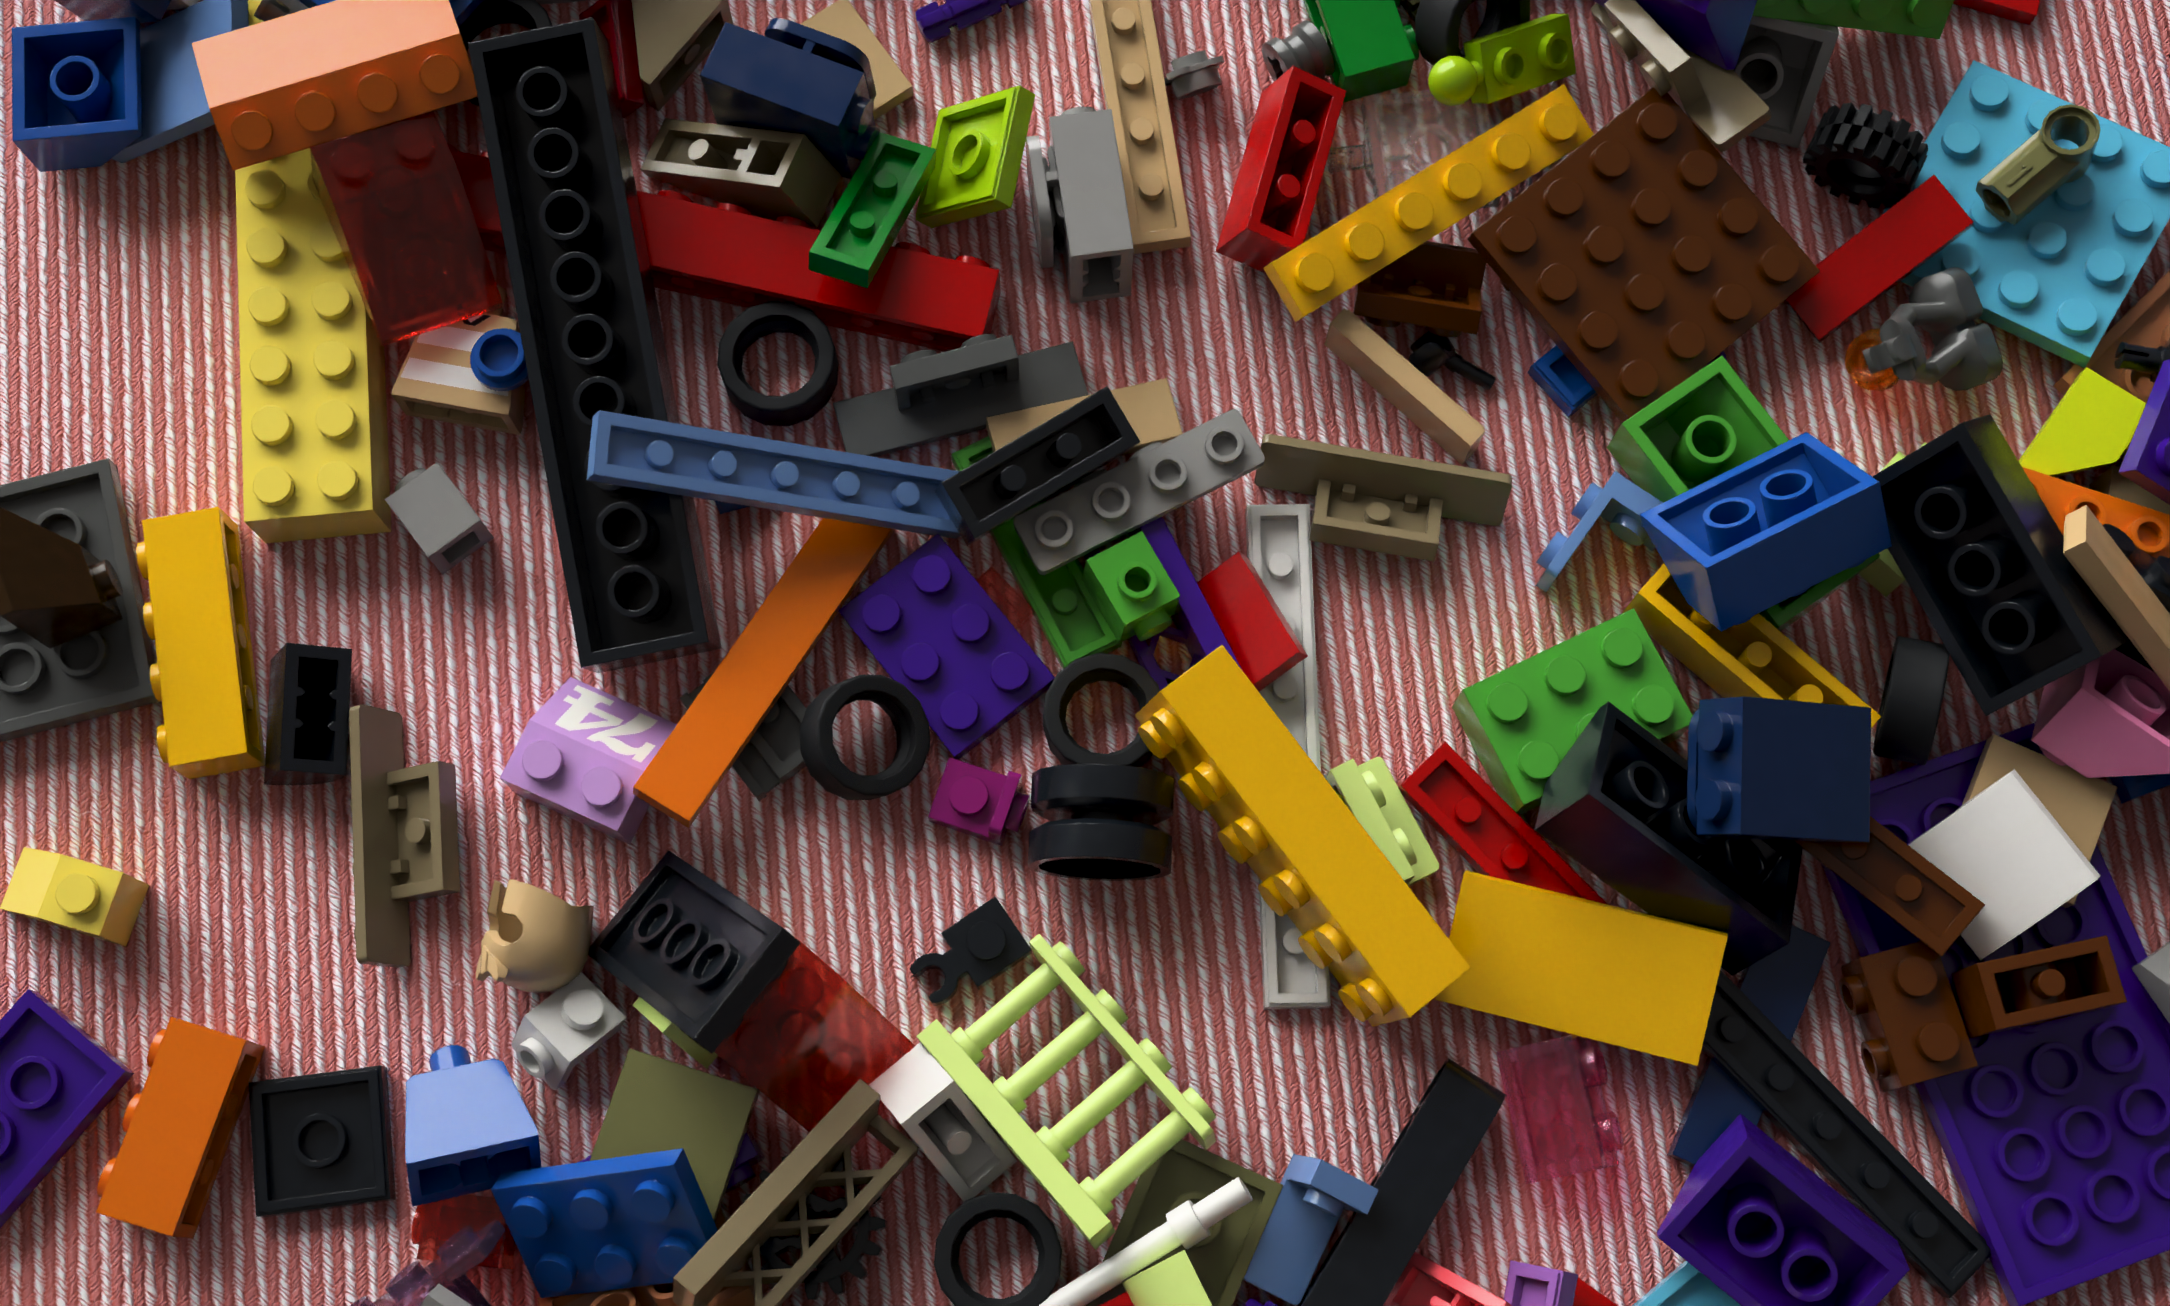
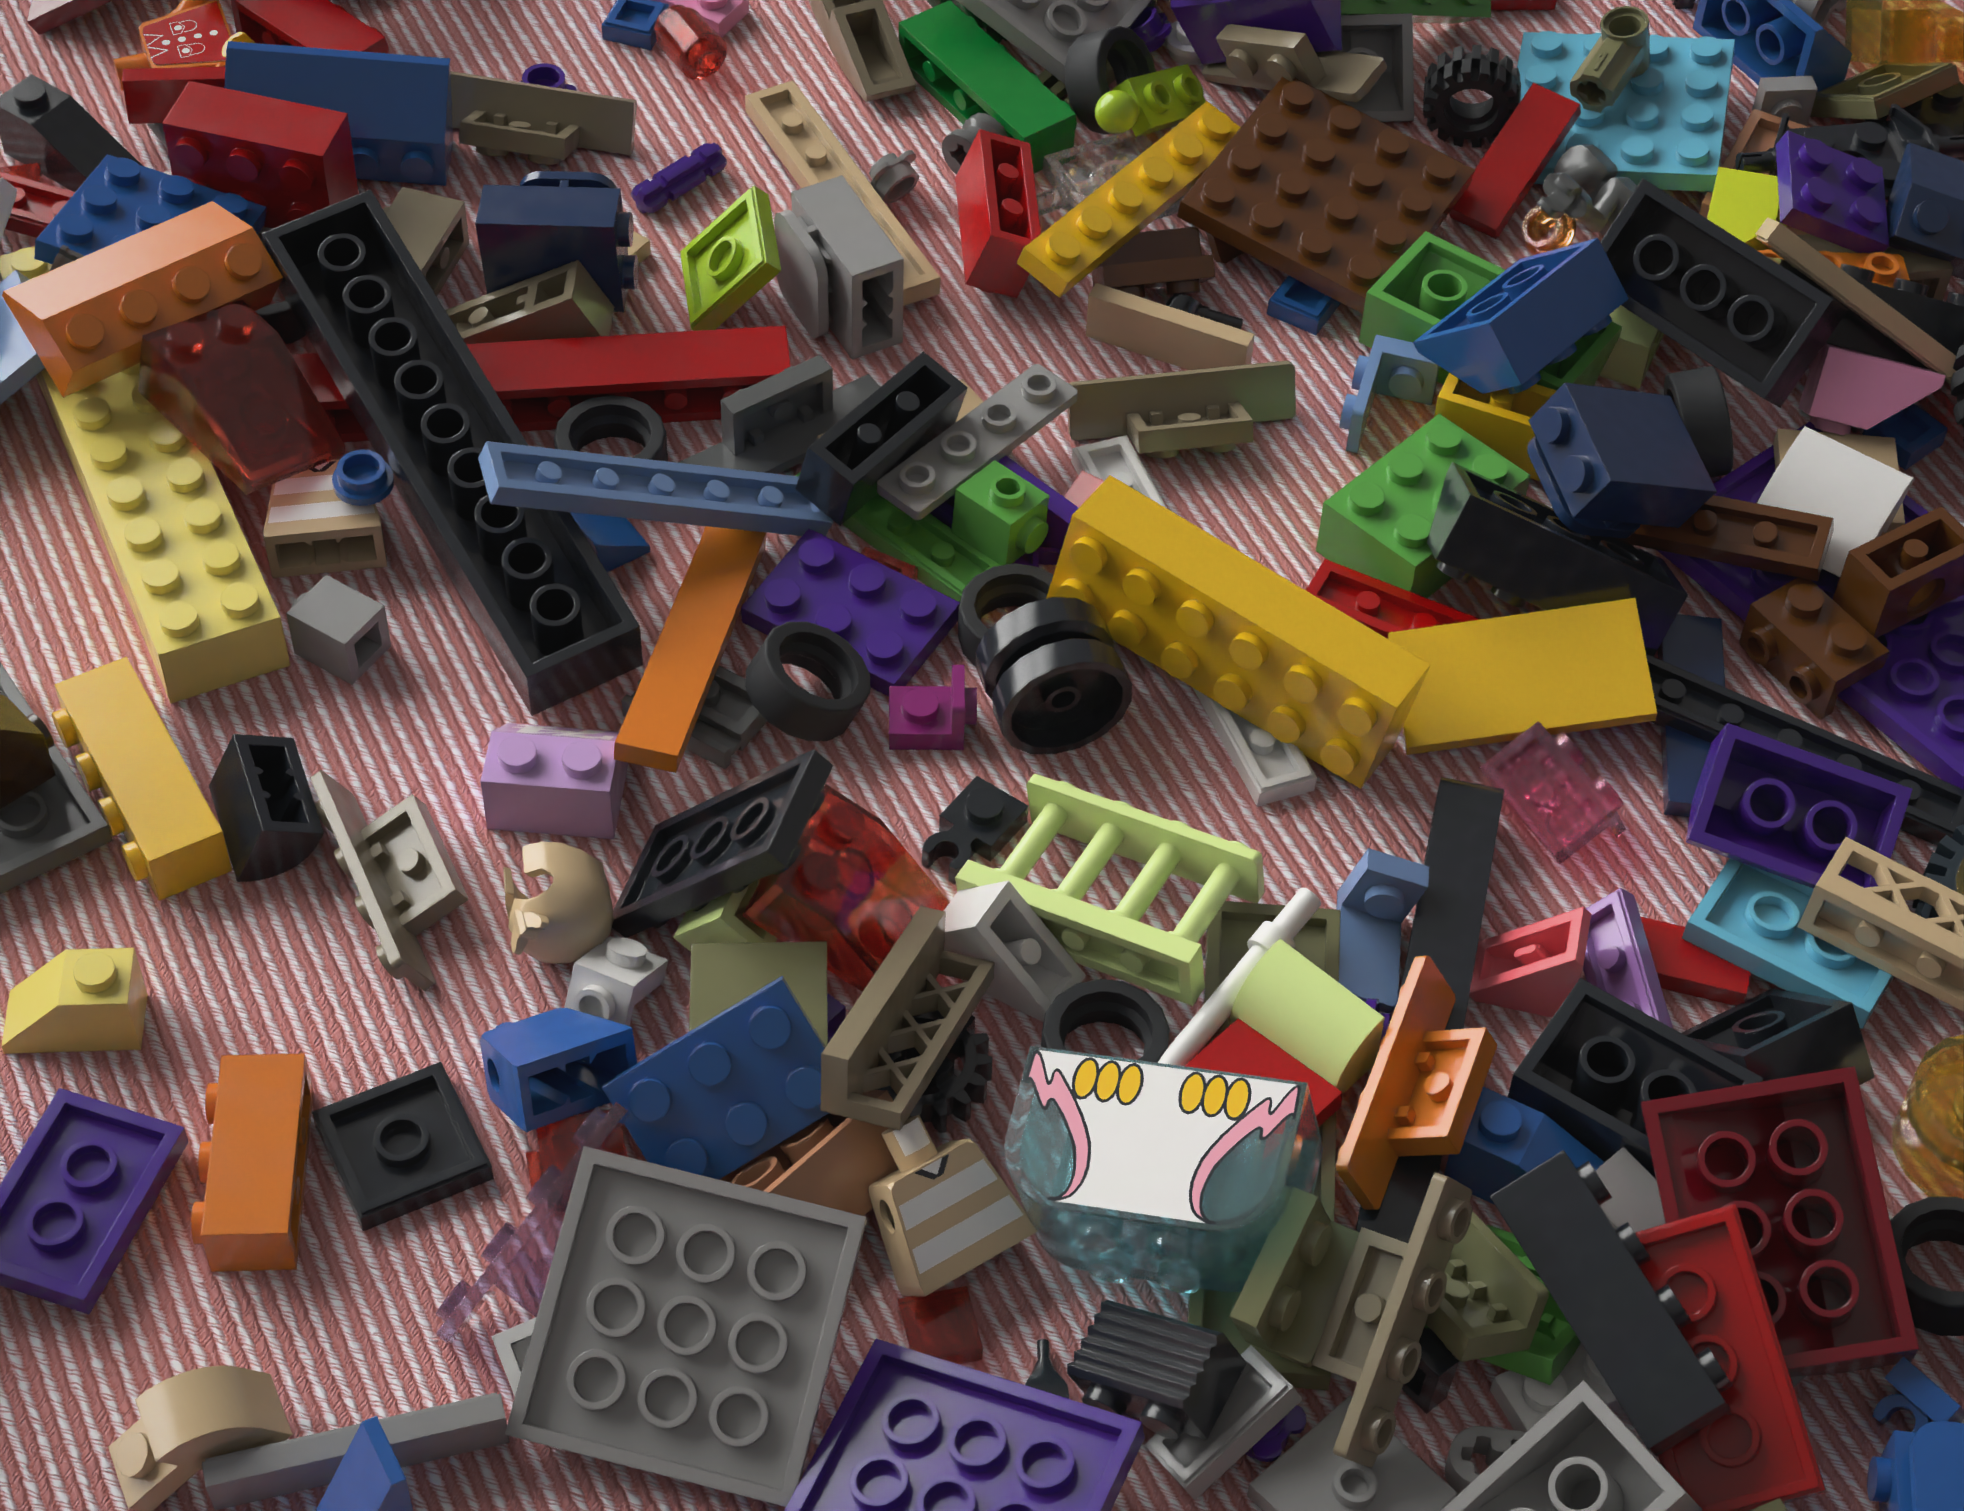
camera: 20 degrees left, 25 degrees down
green plate [809,132,936,288] -> none

